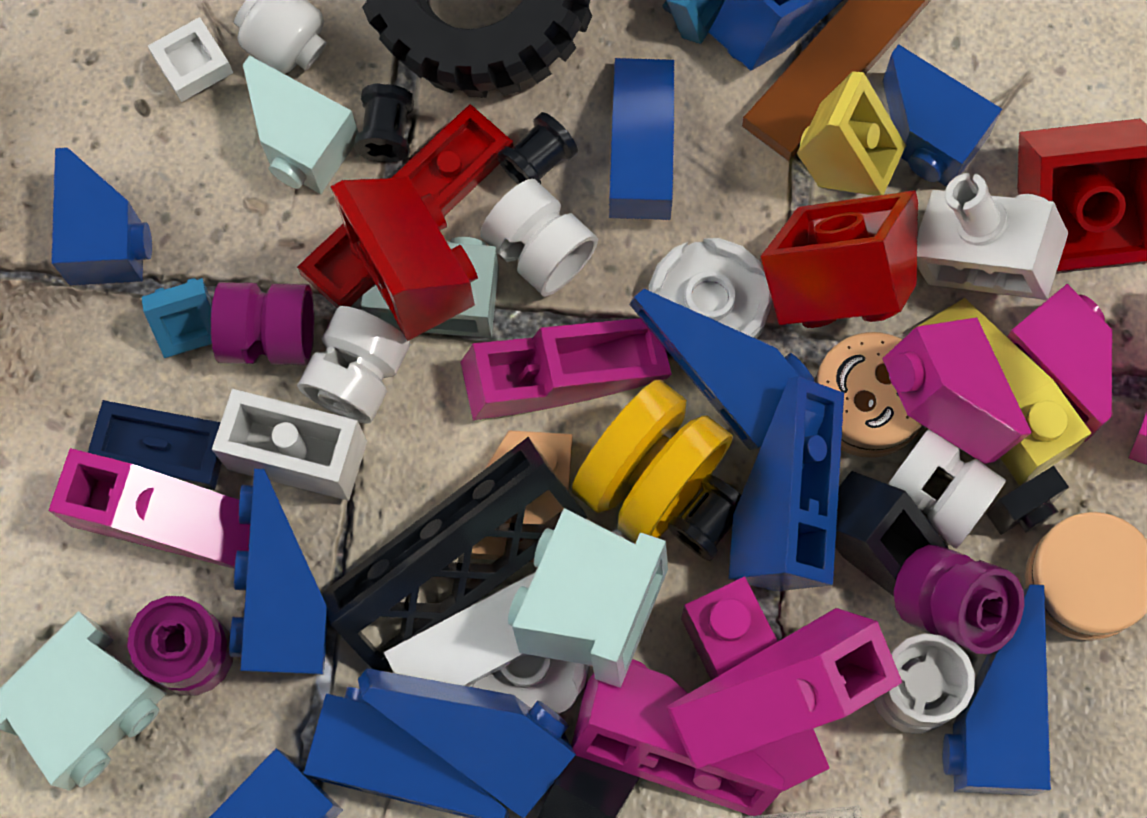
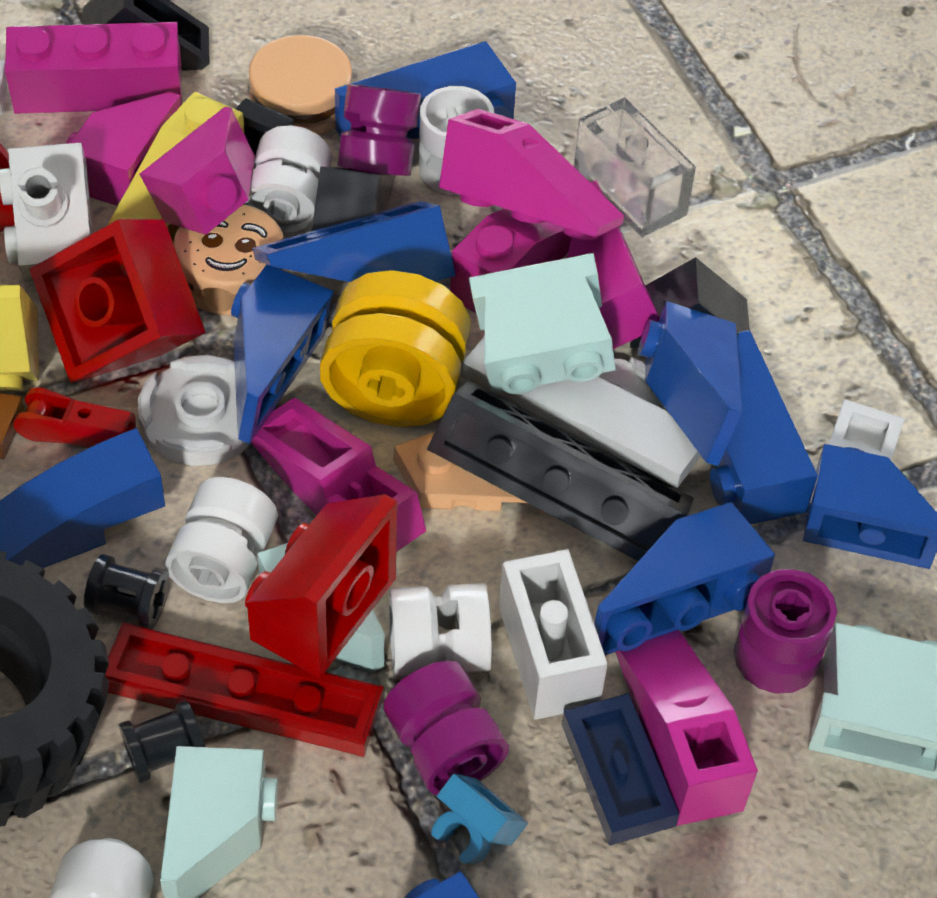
camera: 125 degrees left, 20 degrees down
none -> red bar [13,387,136,448]

